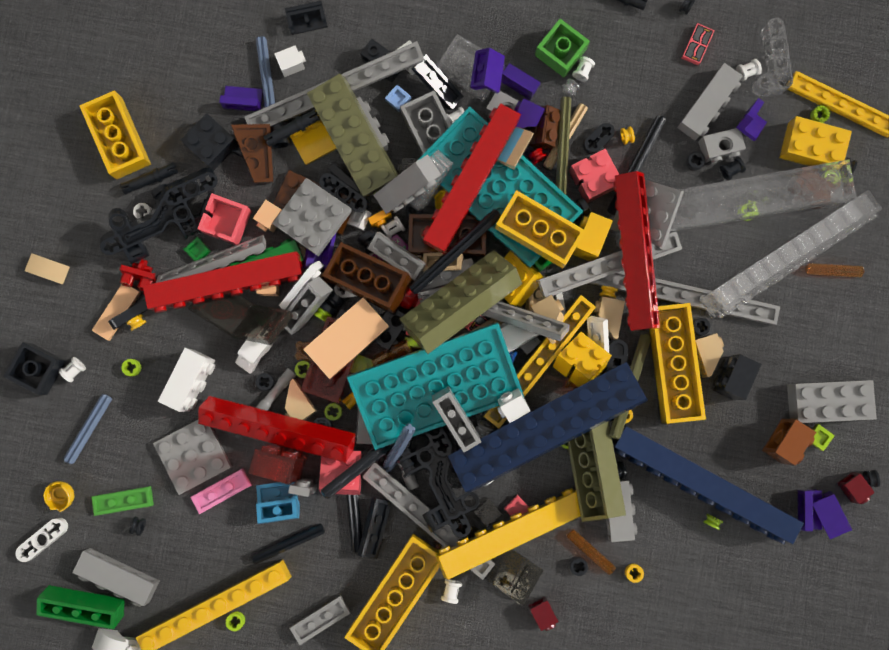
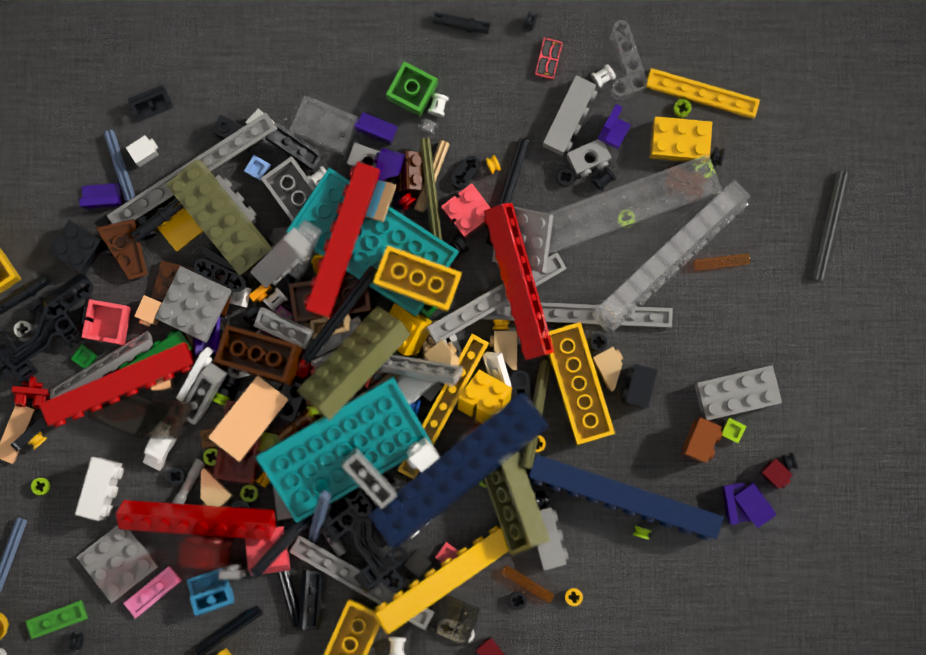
camera: 10 degrees left, 0 degrees up
dark purple panel [470,48,505,93] -> none
yellow piece [572,212,613,261] -> none

